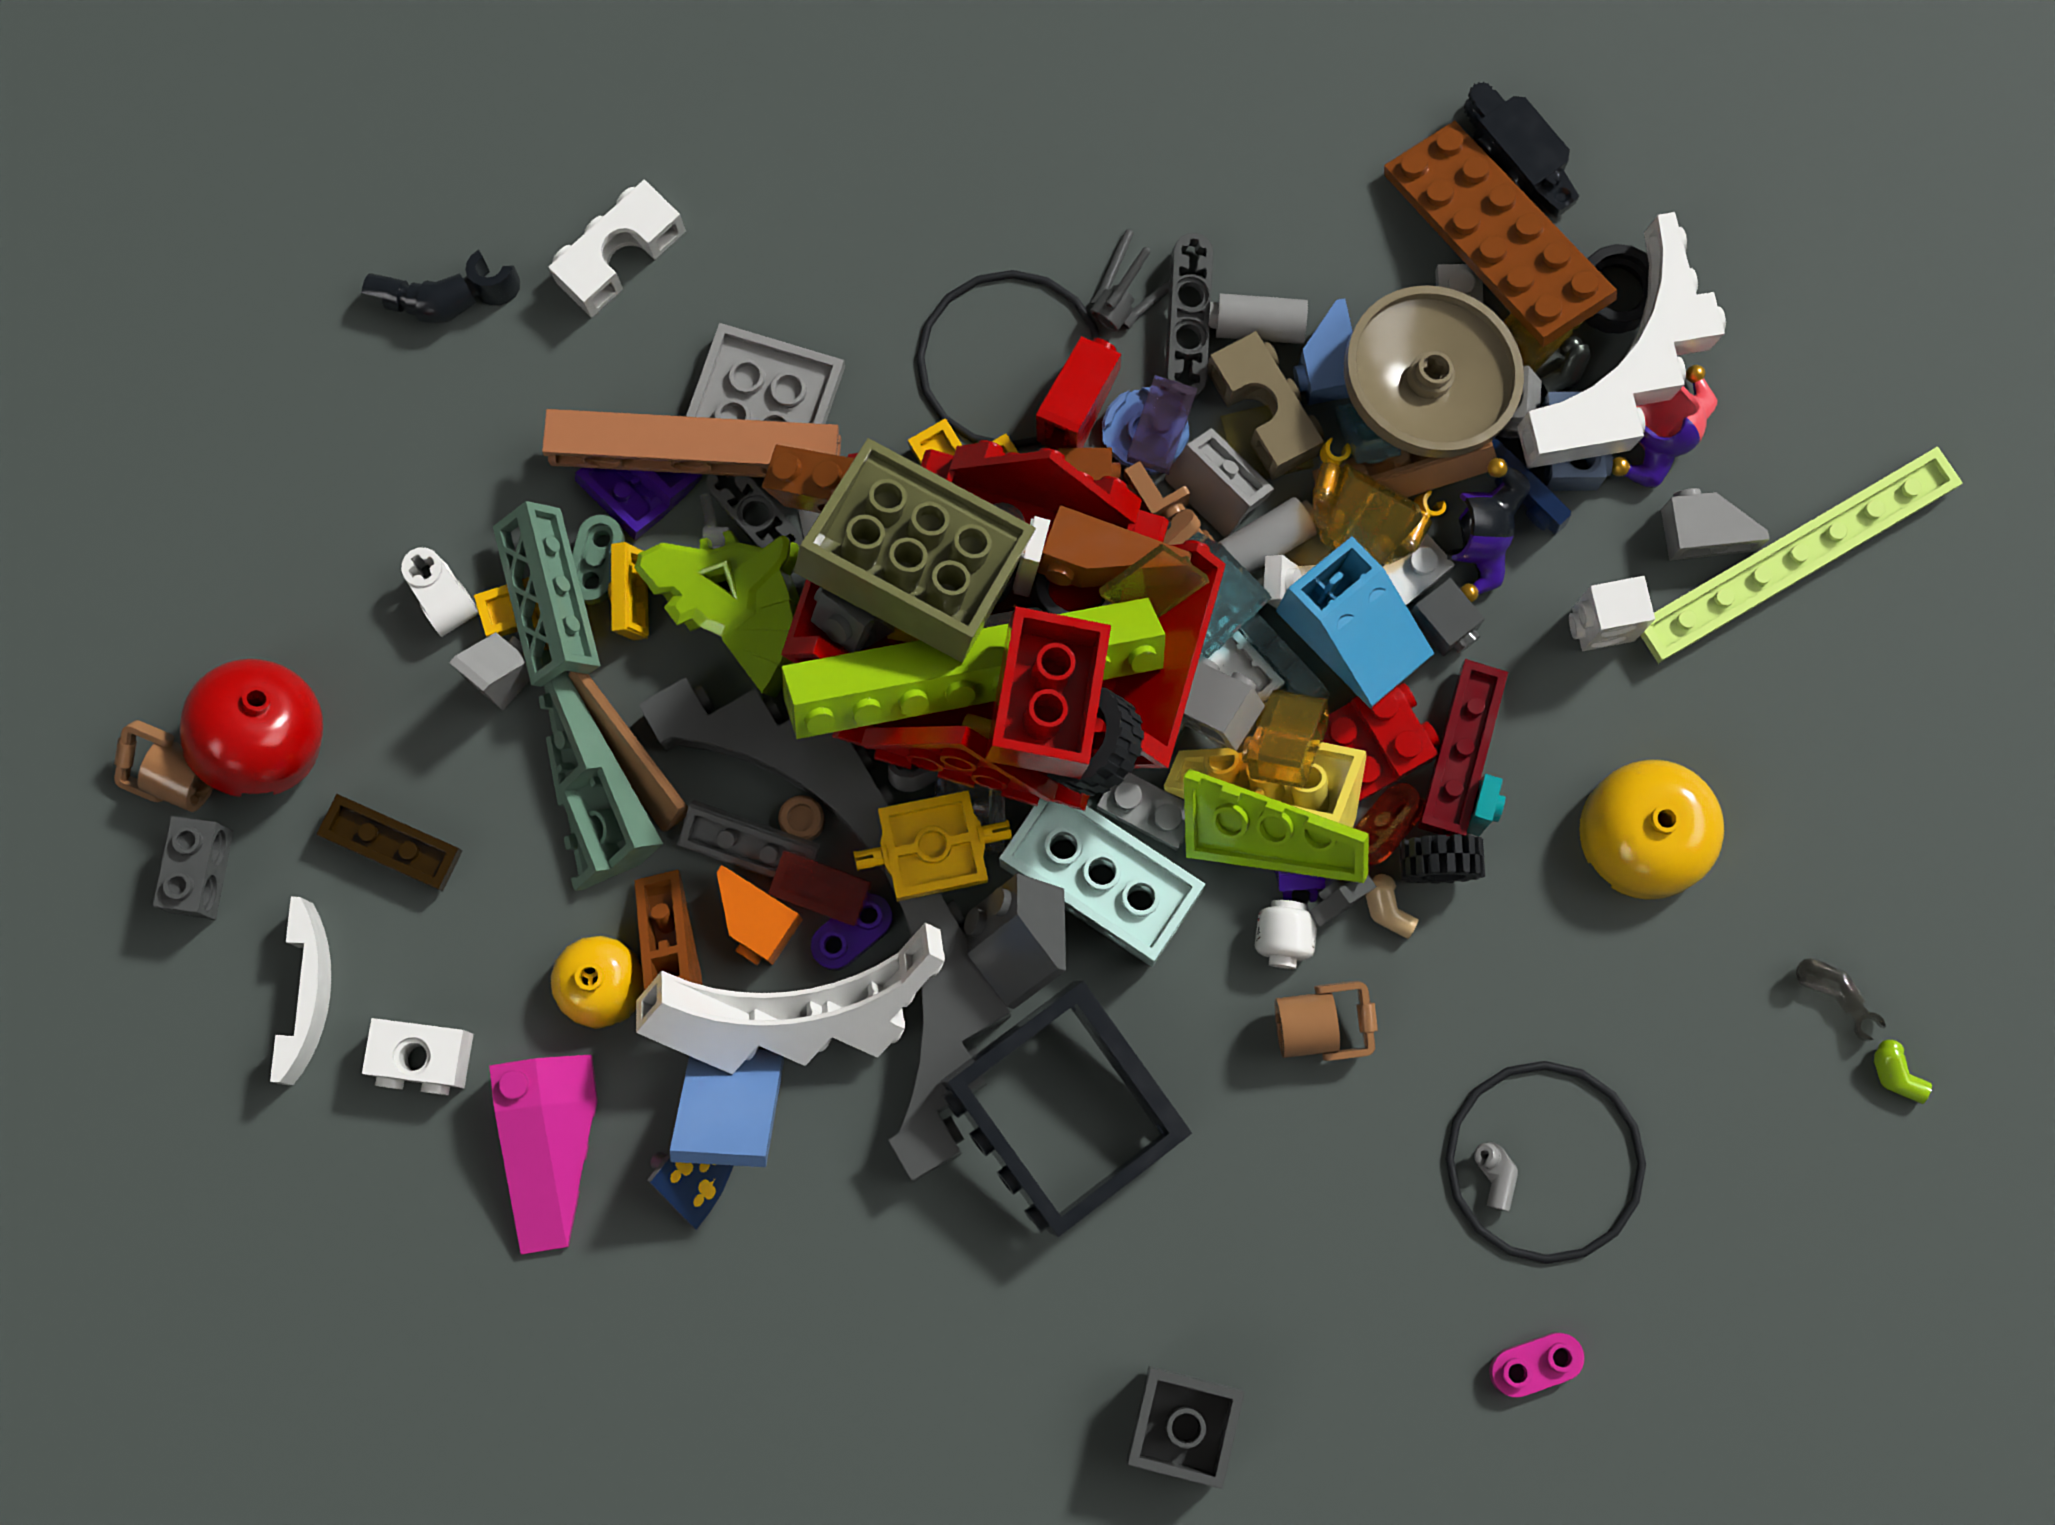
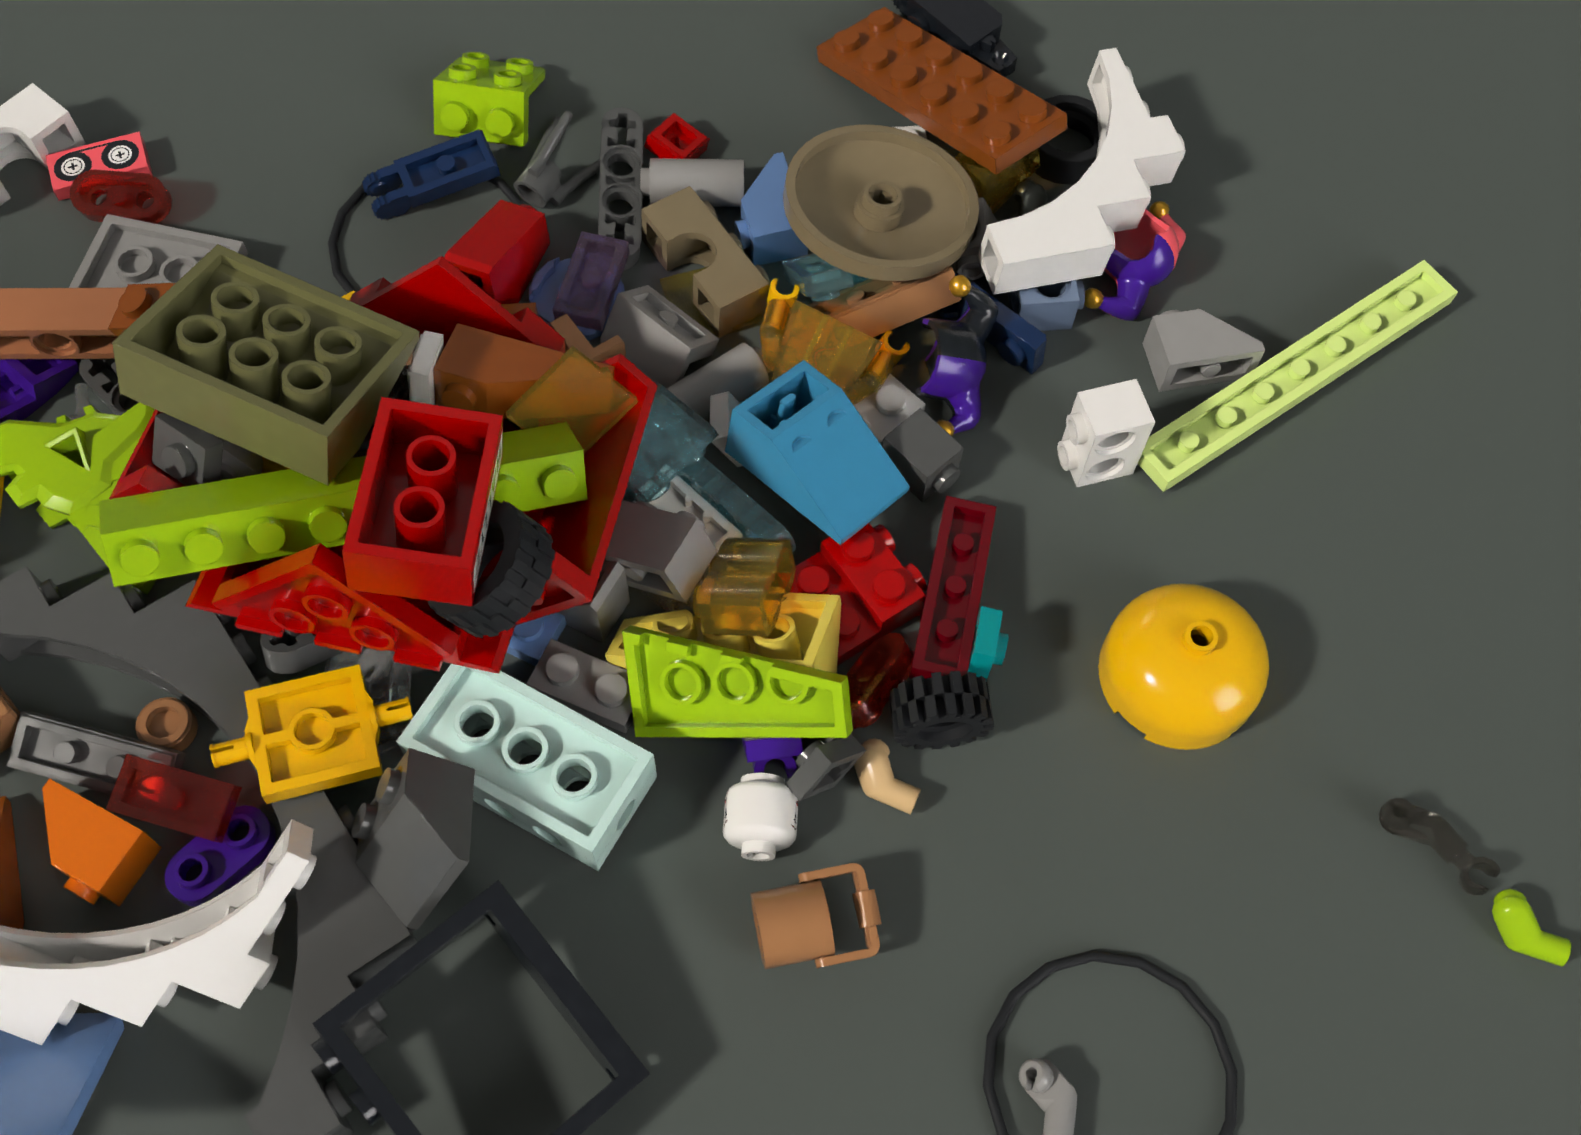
camera: 10 degrees left, 15 degrees down
none -> tile [46,132,153,201]
none -> clear red plate [70,170,172,224]
none -> dark blue hinge [362,129,501,220]
none -> lime bracket [433,52,545,147]
none -> red tile [644,113,710,159]

